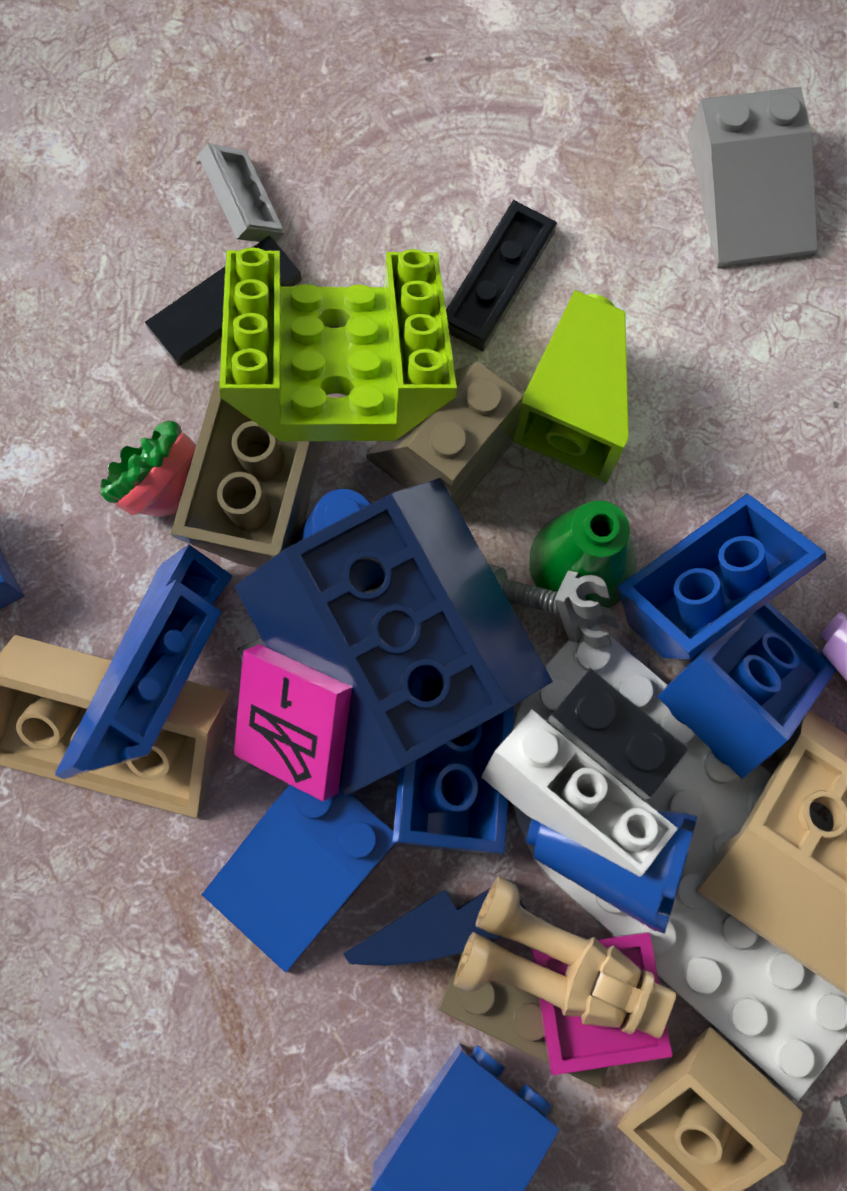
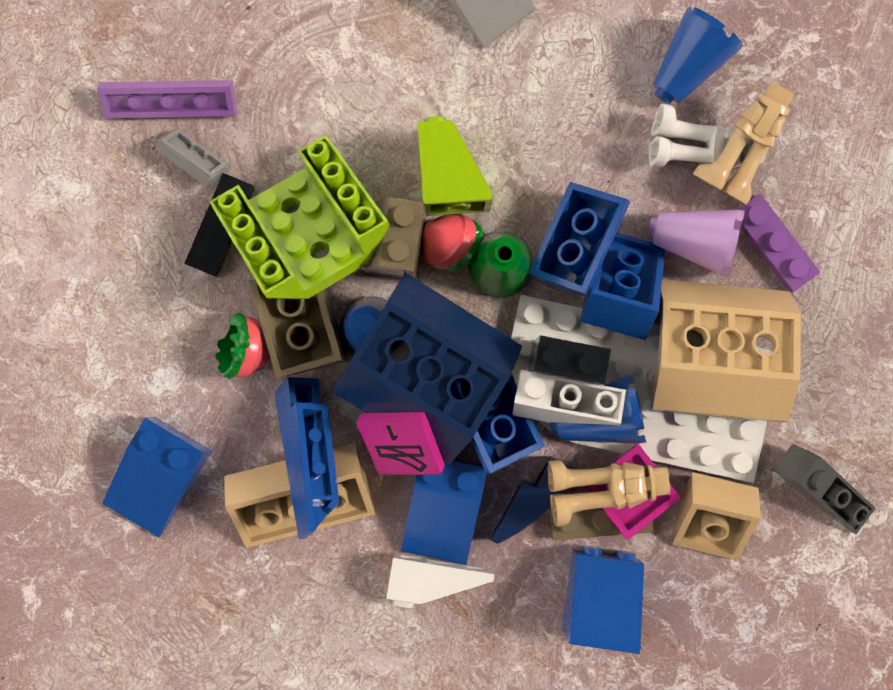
camera: 25 degrees left, 10 degrees up
black tile [446,200,558,352] -> none
light grey bar [489,564,619,649] -> none
none -> medium lavender plate [97,80,237,118]
none -> white slope [386,553,495,608]
none -> coral hair [422,214,484,271]

